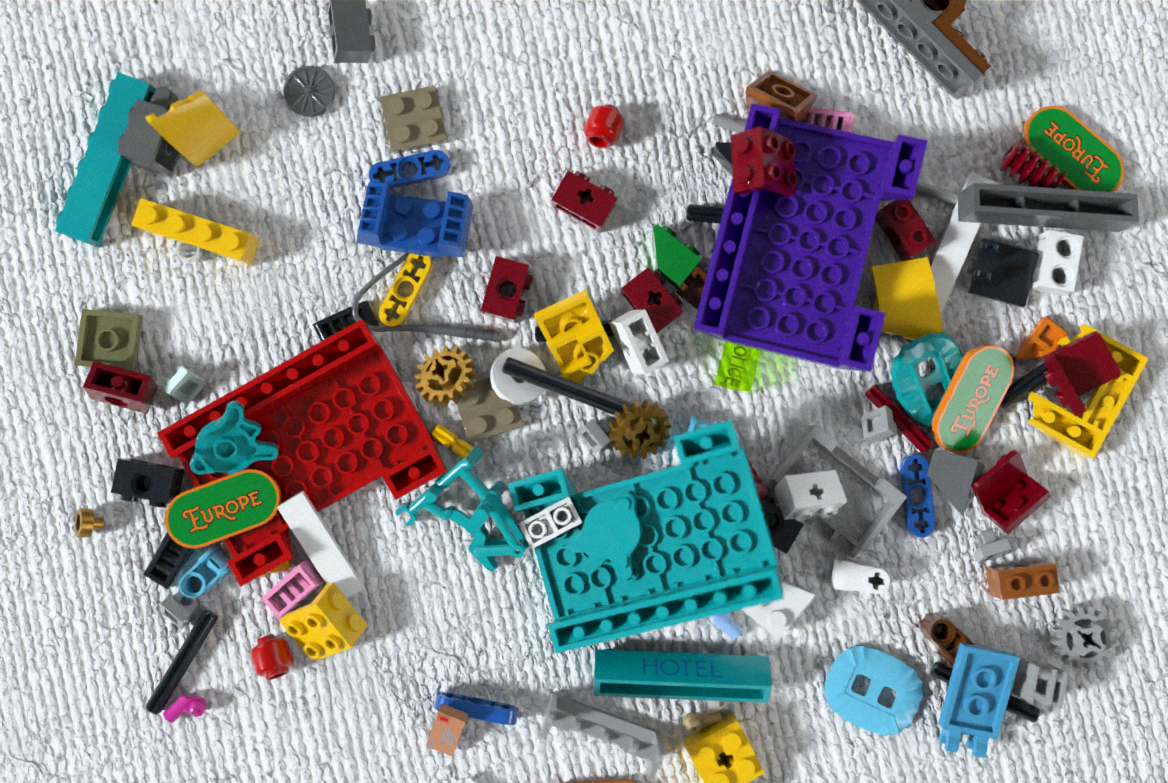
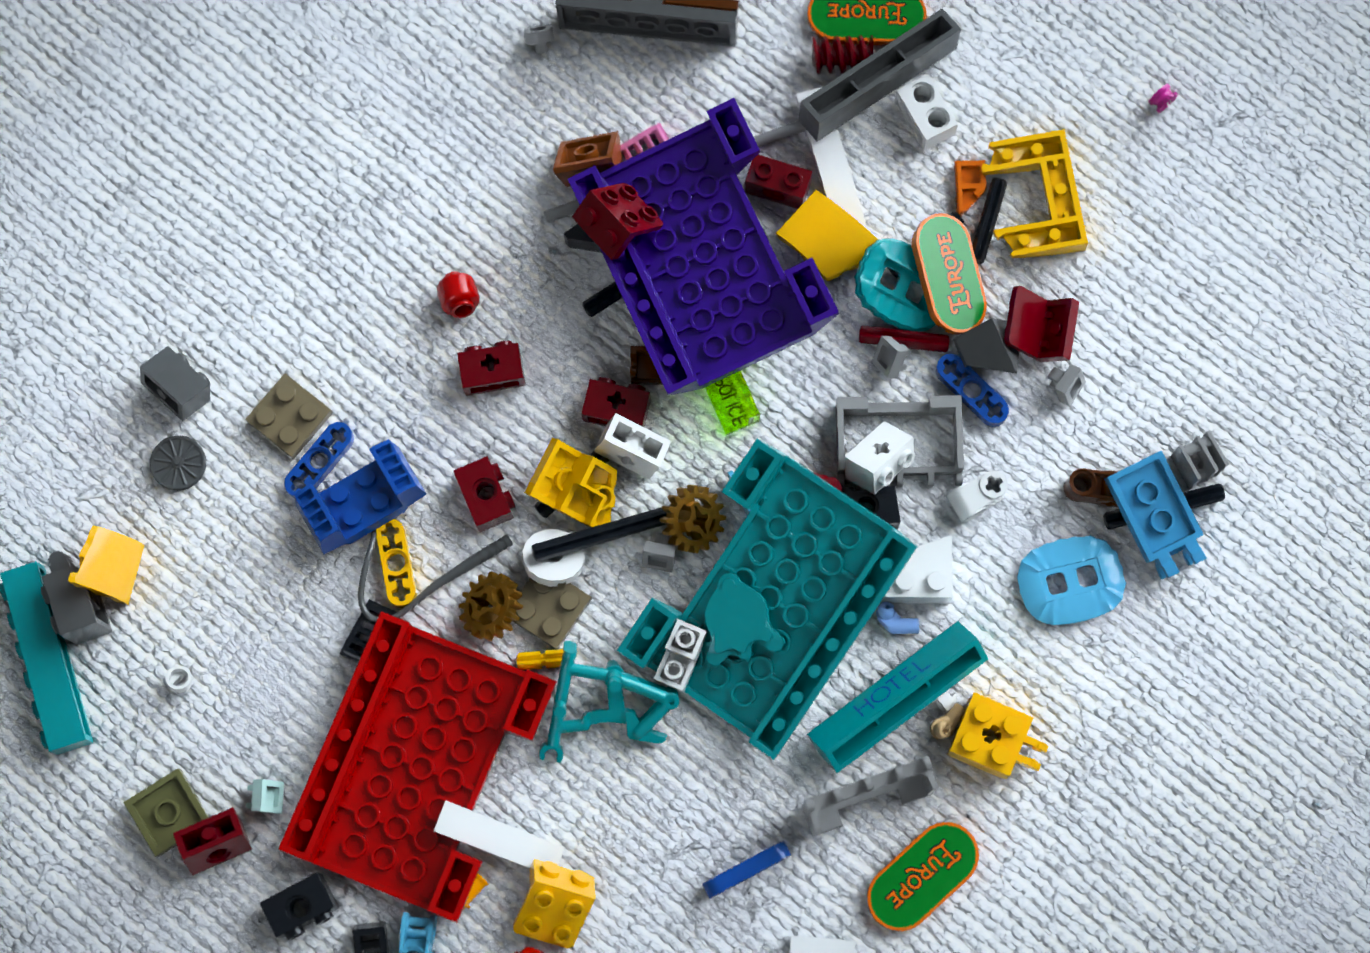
camera: 30 degrees left, 10 degrees down
yellow arch [131,198,260,266] -> none
green tile [165,469,282,548] -> none
teal tile [190,401,279,475] -> none
bright pink slope [261,558,324,620] -> none
nougat tile [426,704,469,756] -> none
green slope [651,224,701,289] -> none
black plate [968,238,1039,308] -> none
dark orange brick [986,560,1060,600] -> none
dark red bracket [1042,331,1121,416] -> none
light grey gear [1049,605,1117,670] -> none

